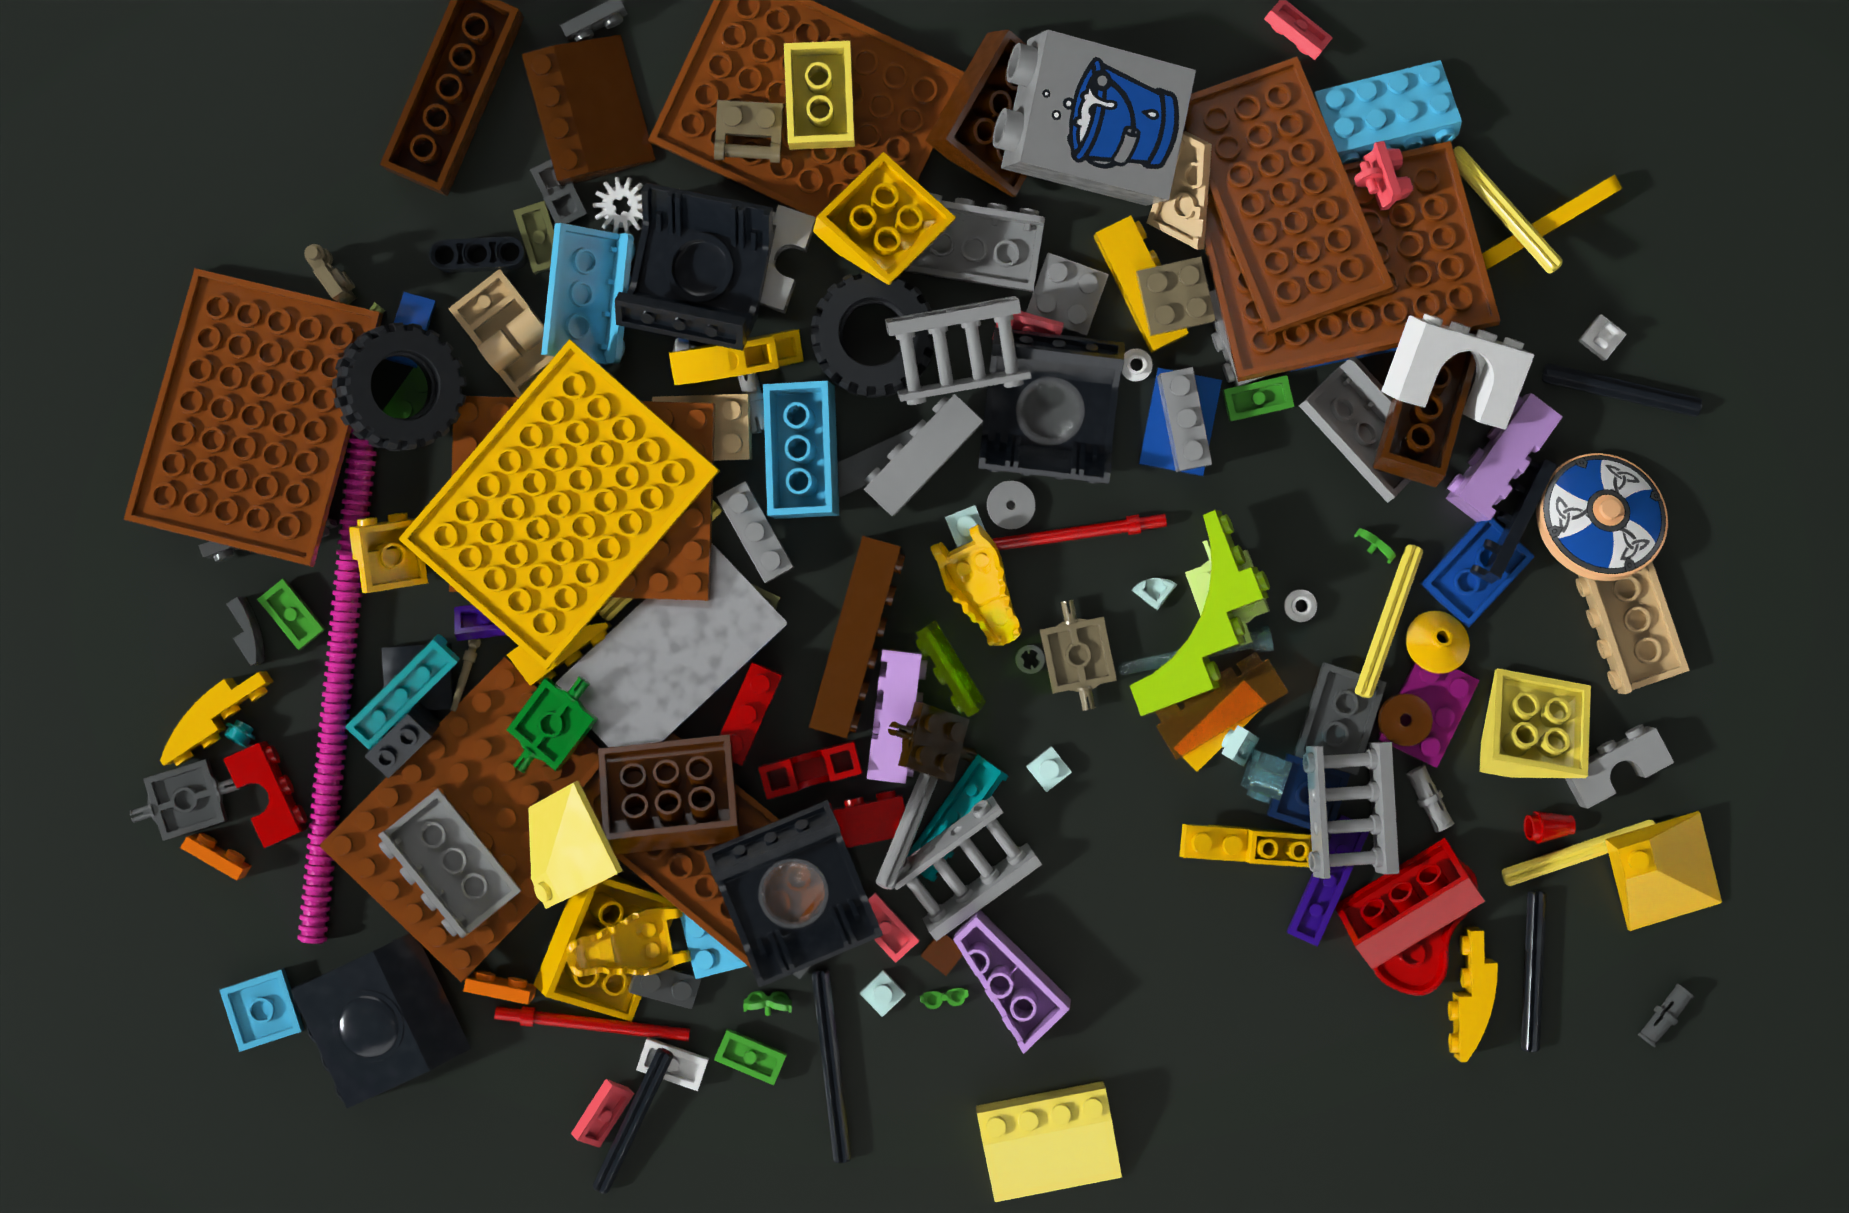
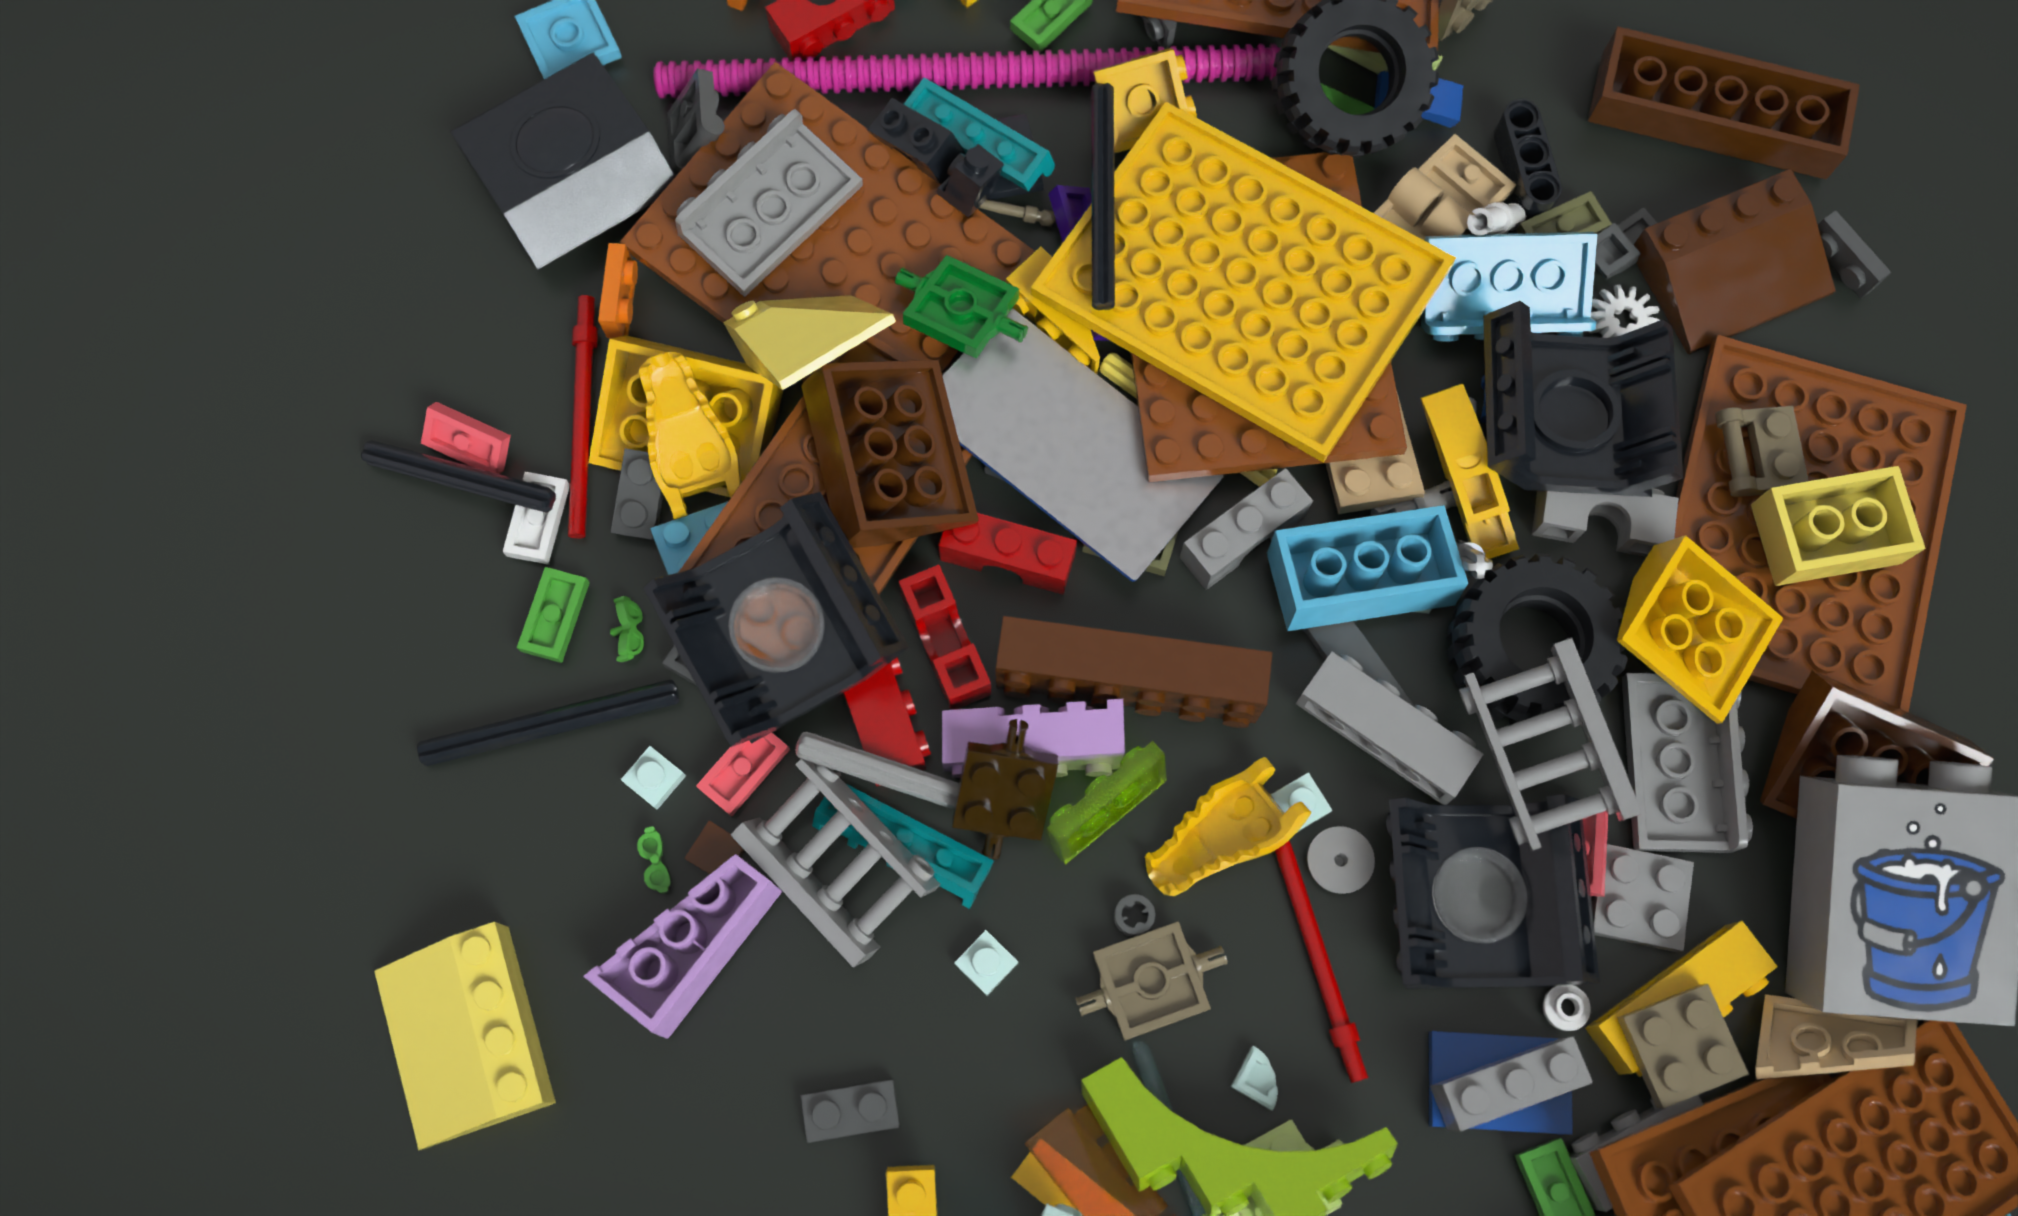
camera: 80 degrees right, 15 degrees down
none -> dark grey plate [667,68,725,175]
none -> dark grey plate [801,1080,900,1143]
none -> black brick [936,144,1004,218]
none -> black axle [1092,83,1115,310]
none -> light grey axle [1455,540,1493,579]
none -> white pin [1467,202,1526,236]

